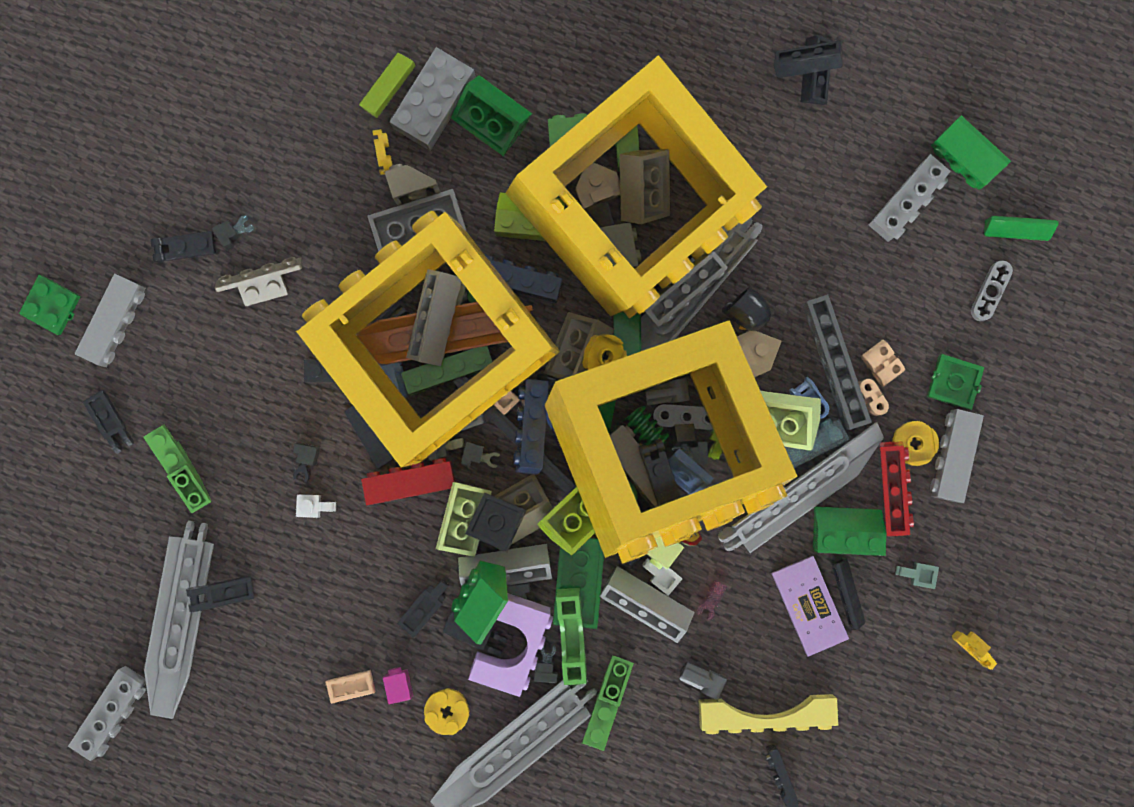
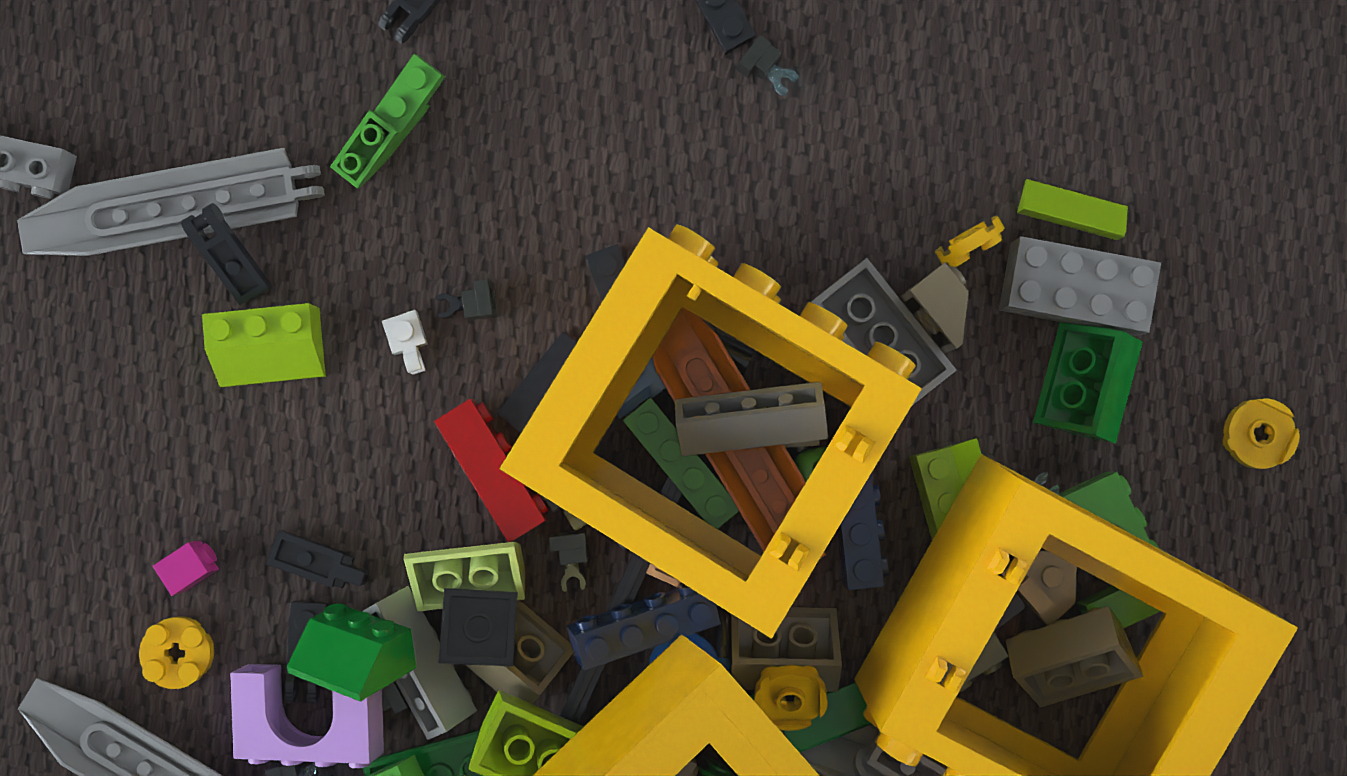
camera: 65 degrees right, 0 degrees up
bracket [215,257,303,306] -> none
light nougat plate [326,670,376,703] -> none
none -> lime slope [202,303,326,387]
none -> yellow plate [1223,398,1300,469]

